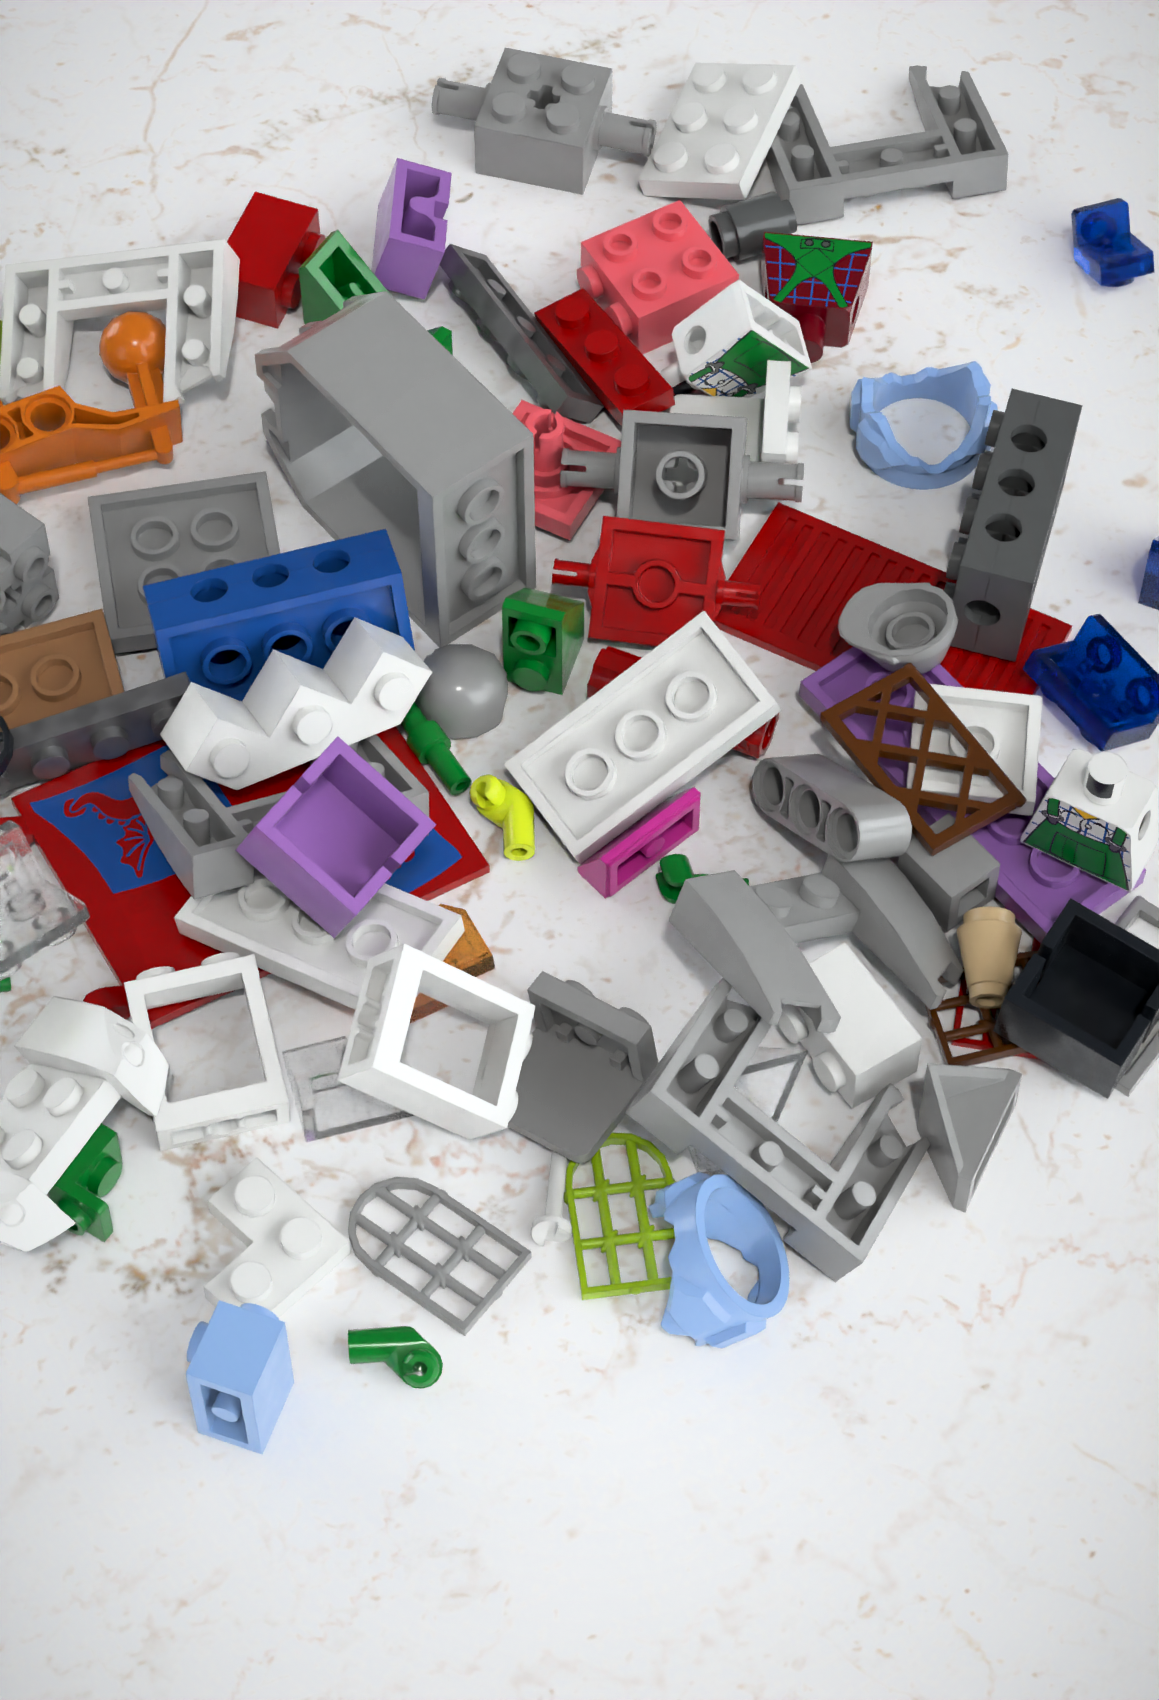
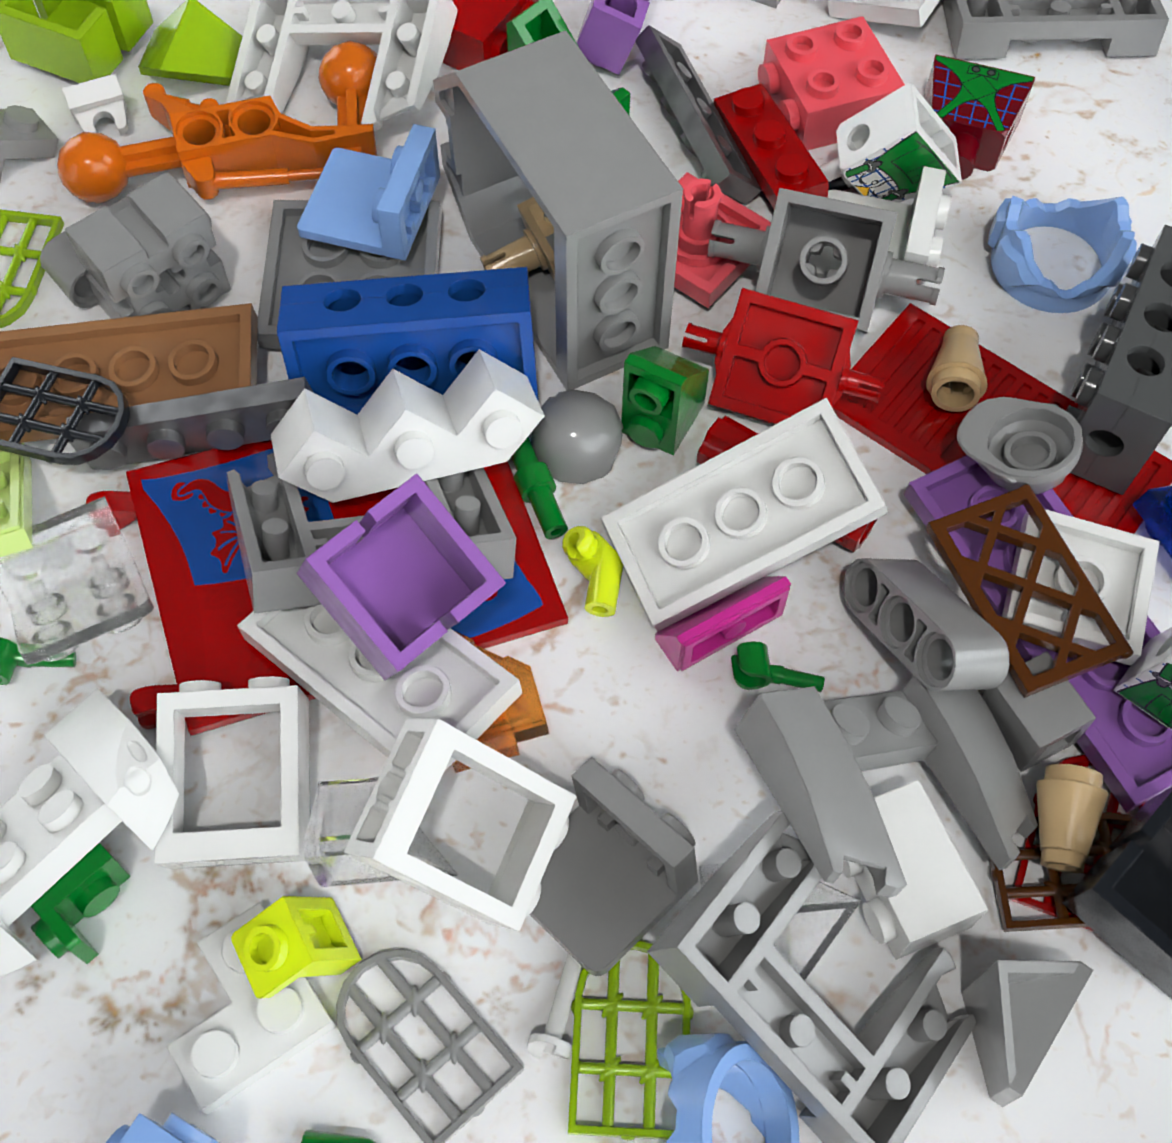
camera: 10 degrees right, 5 degrees up
dark grey brick [708,191,797,261] -> none
none -> neon yellow bracket [231,896,362,999]
none -> light blue bracket [297,124,440,261]
none -> tan bracket [480,197,555,282]
none -> tan cone [926,325,987,412]

